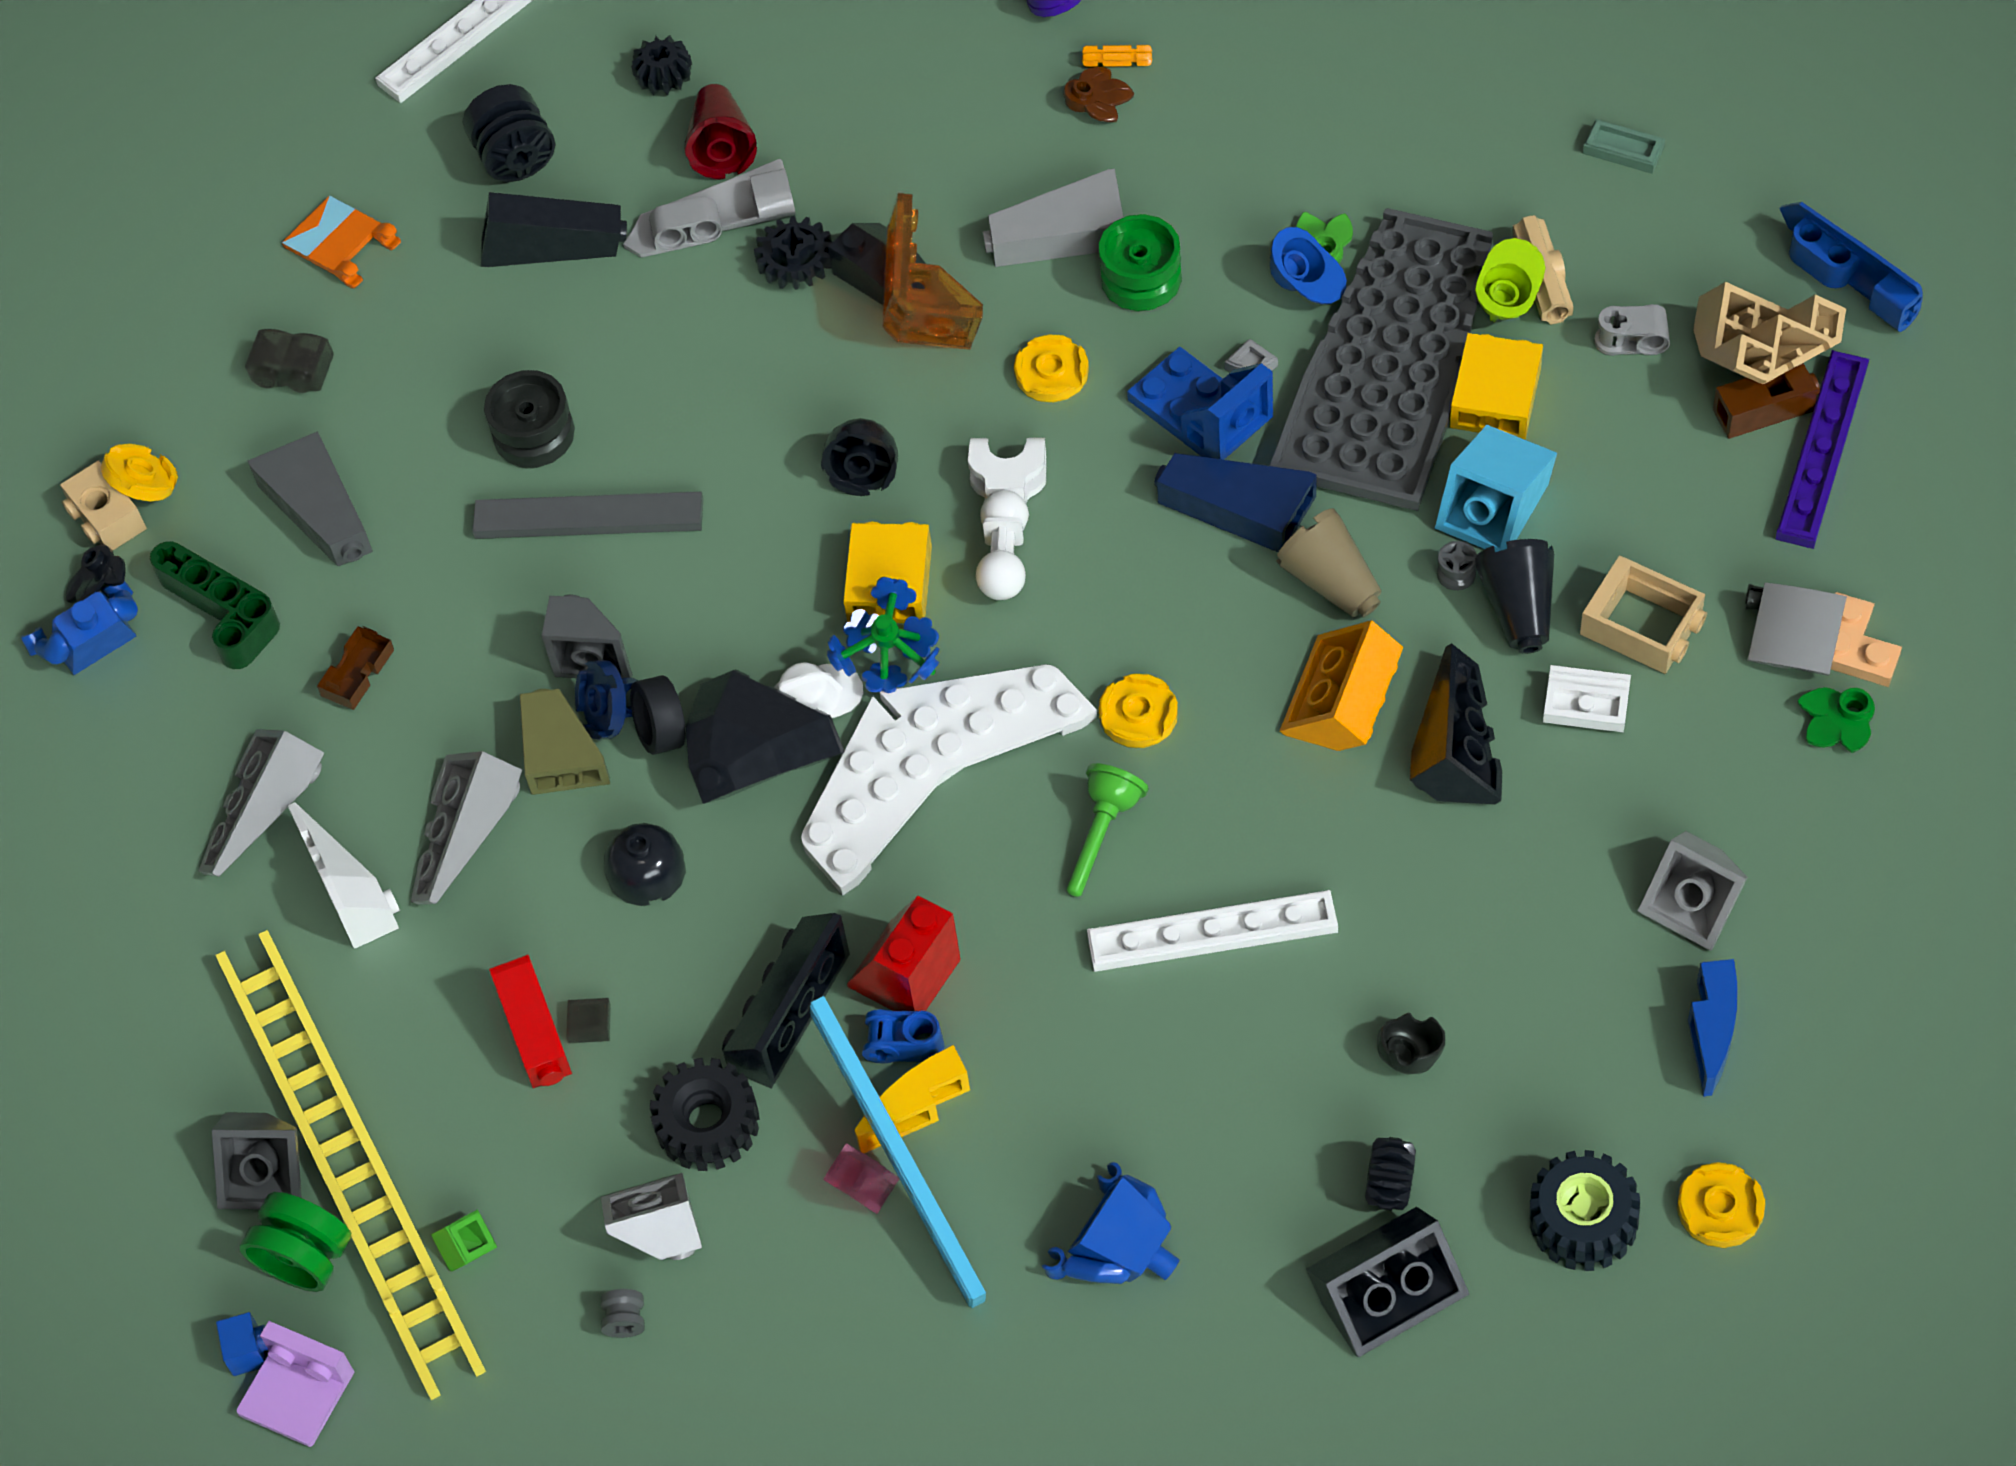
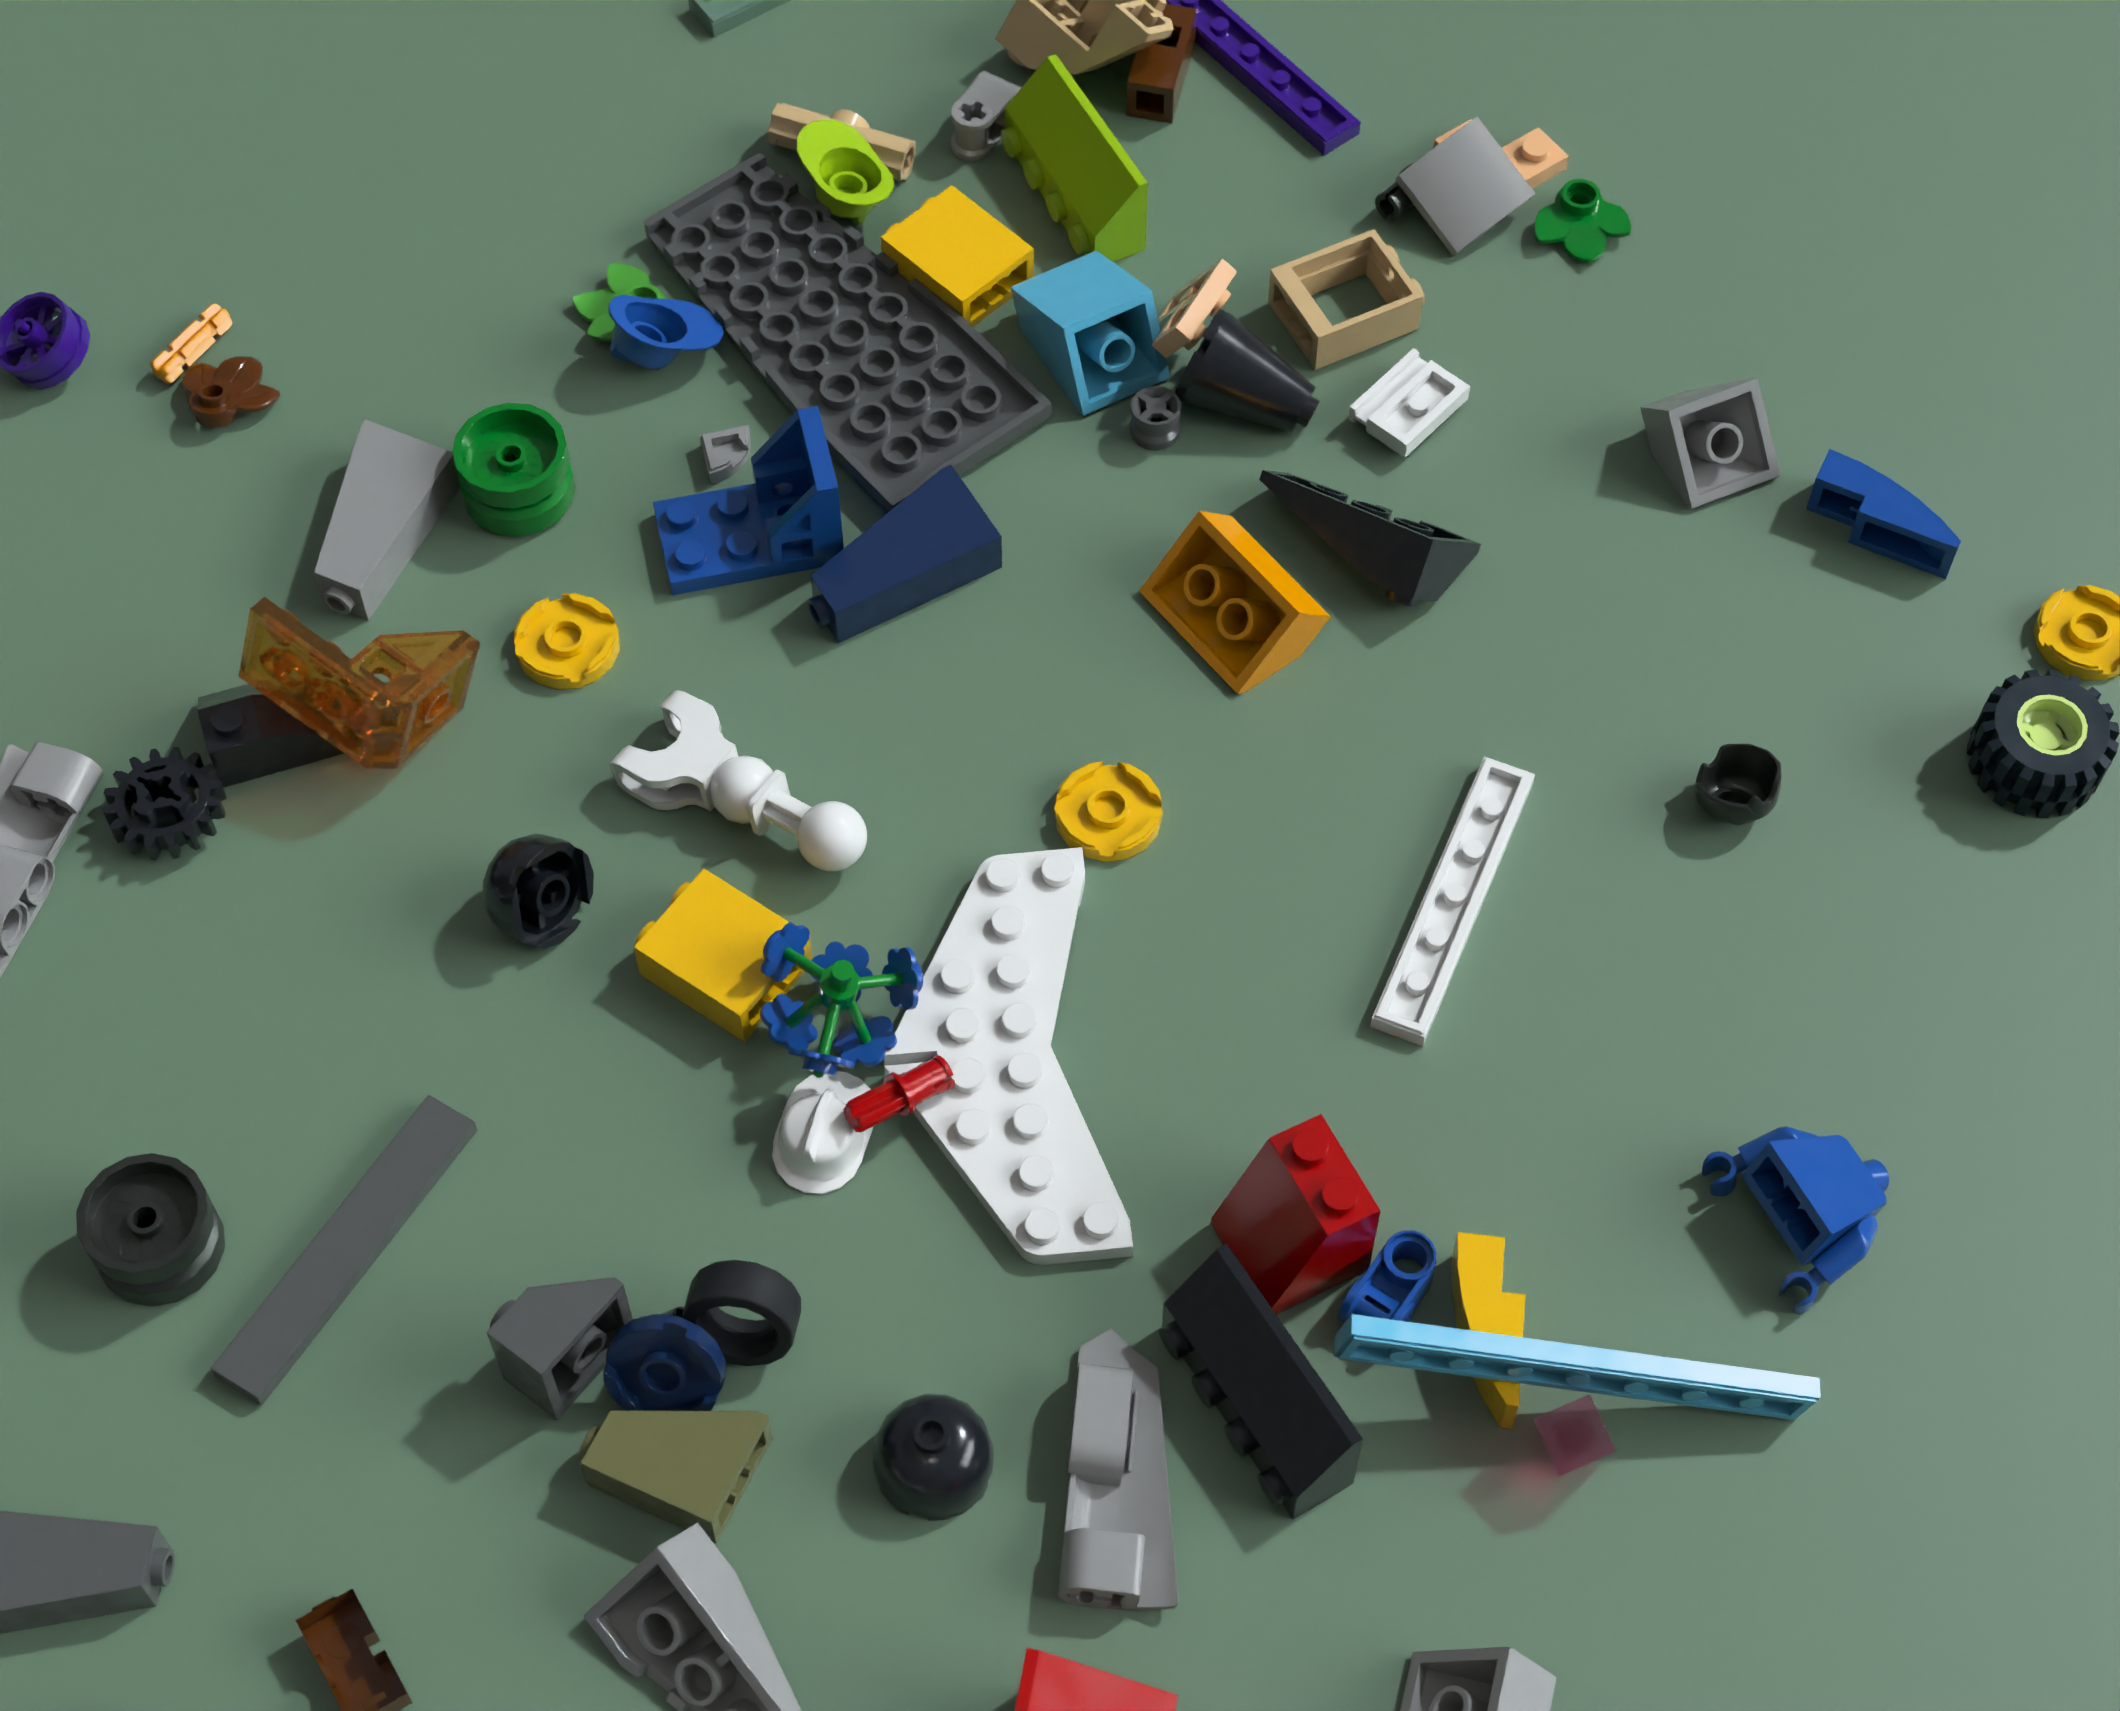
camera: 65 degrees left, 0 degrees up
clear smoke tile [566,998,611,1043] -> none
black tyre [650,1058,760,1171] -> none
black brick [686,669,845,804] -> none
bright green piece [1067,763,1149,897] -> none
dark tan cone [1276,508,1382,618] -> none
black slope [1306,1206,1469,1358] -> none
black gear [1365,1137,1416,1211] -> none
none -> red axle [843,1055,955,1132]
none -> lime slope [1001,54,1148,262]
none -> light grey panel [1058,1328,1179,1610]
none -> light nougat plate [1151,258,1237,358]

